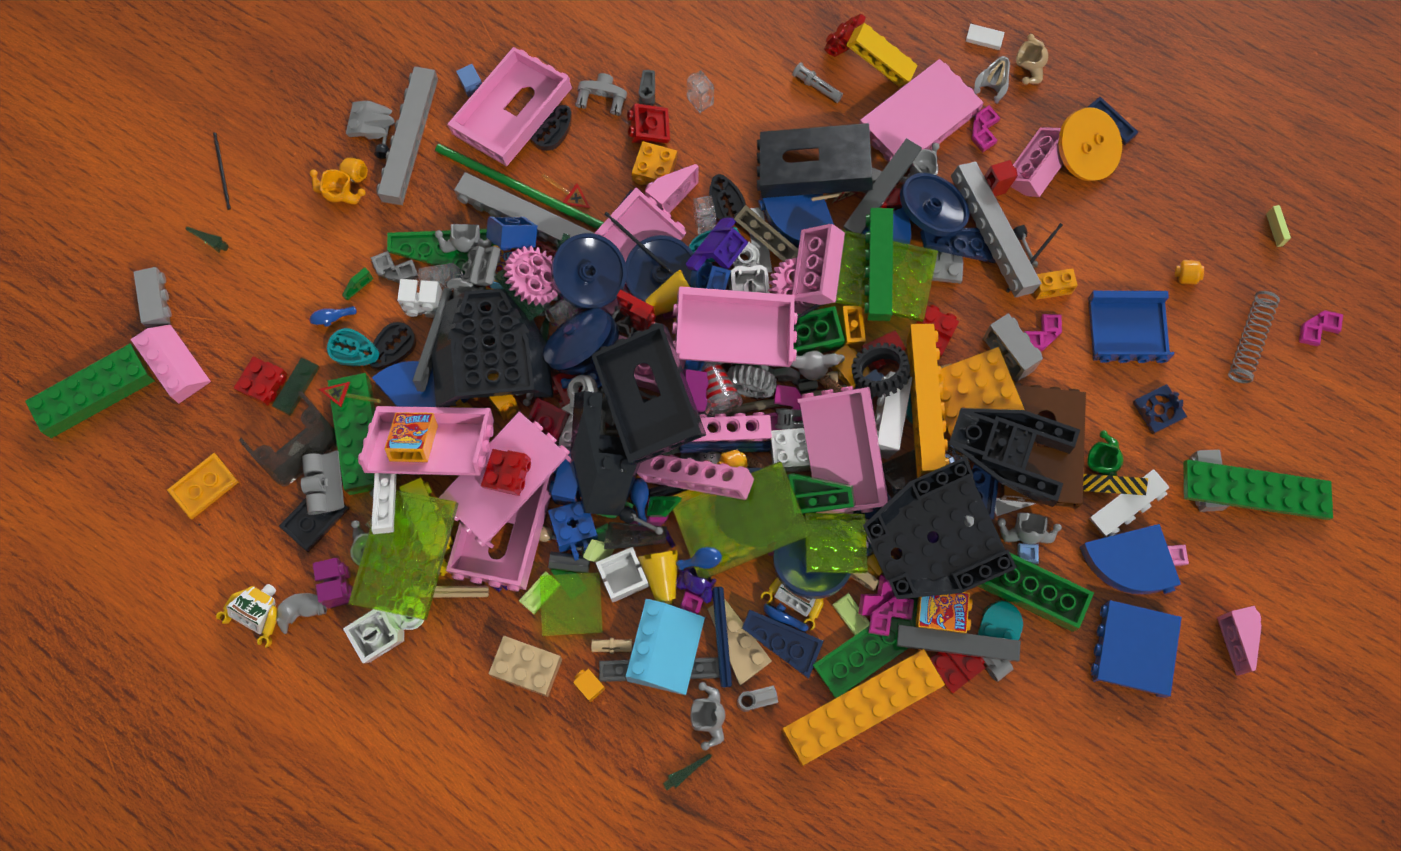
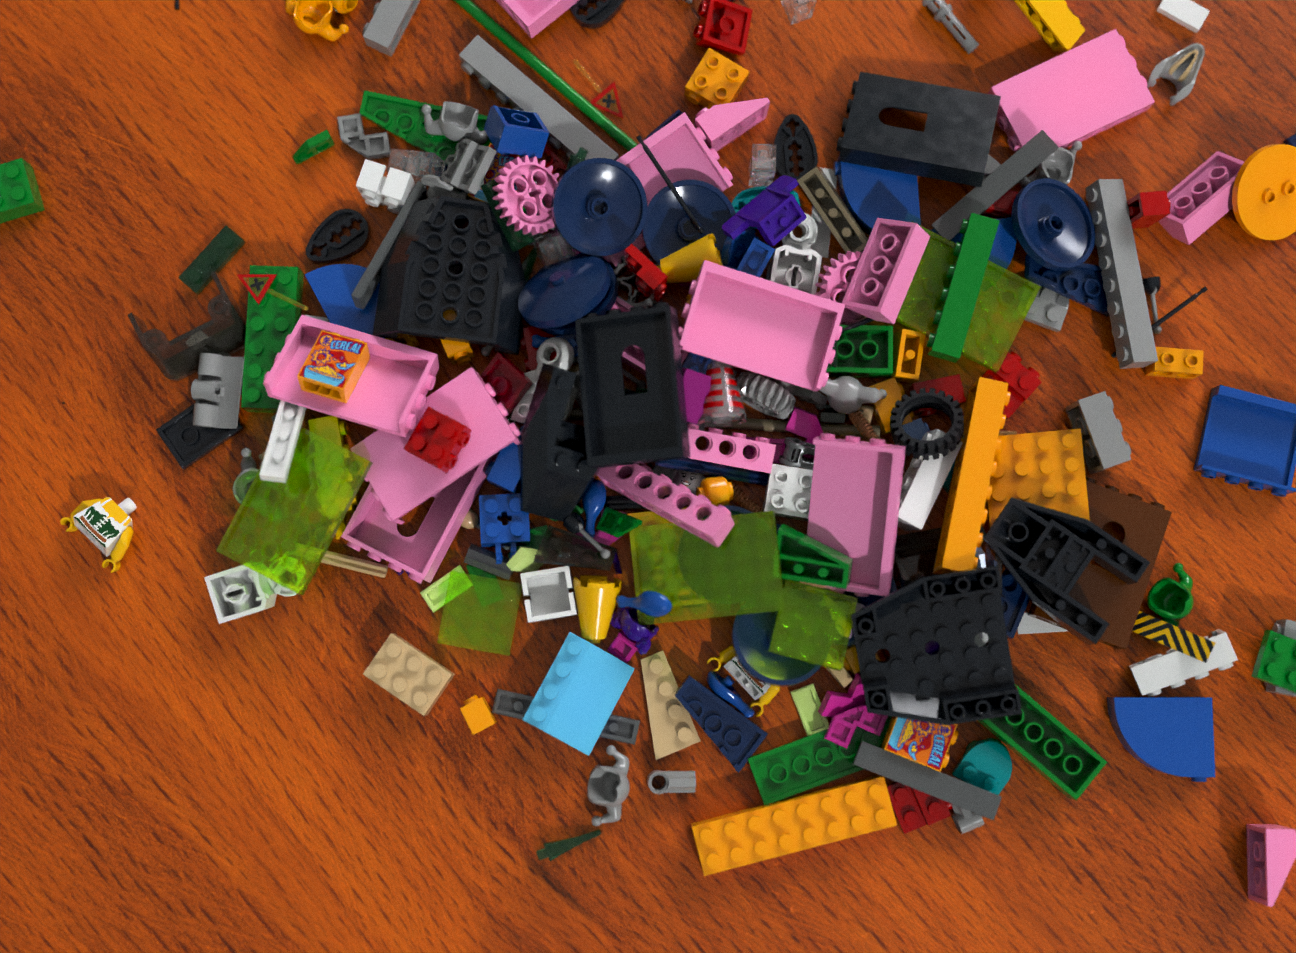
camera: 10 degrees right, 10 degrees up
bright pink slope [131,325,211,404] -> none
light grey brick [134,267,172,328] -> none
light orange tile [167,453,239,519] -> none
clear green piece [185,227,229,253] -> none
red plate [234,356,287,406] -> none
light grey animal [276,593,327,634] -> none
blue piece [309,306,357,327] -> none
magenta piece [313,558,354,609] -> none
teal piece [327,328,379,366] -> none
tan pin [591,638,632,654] -> none
dark blue axle [712,587,732,688] -> none
tan piece [811,191,860,204] -> none
dark pink tile [971,105,1000,153] -> none
light grey piece [997,513,1062,545] -> none
tan piece [1016,34,1049,85] -> none
light blue tile [1017,543,1039,565] -> none
dark pink tile [1024,314,1062,351] -> none
blue panel [1091,600,1182,698] -> none
dark blue piece [1133,384,1187,434] -> none
bright pink tile [1168,545,1189,566] -> none

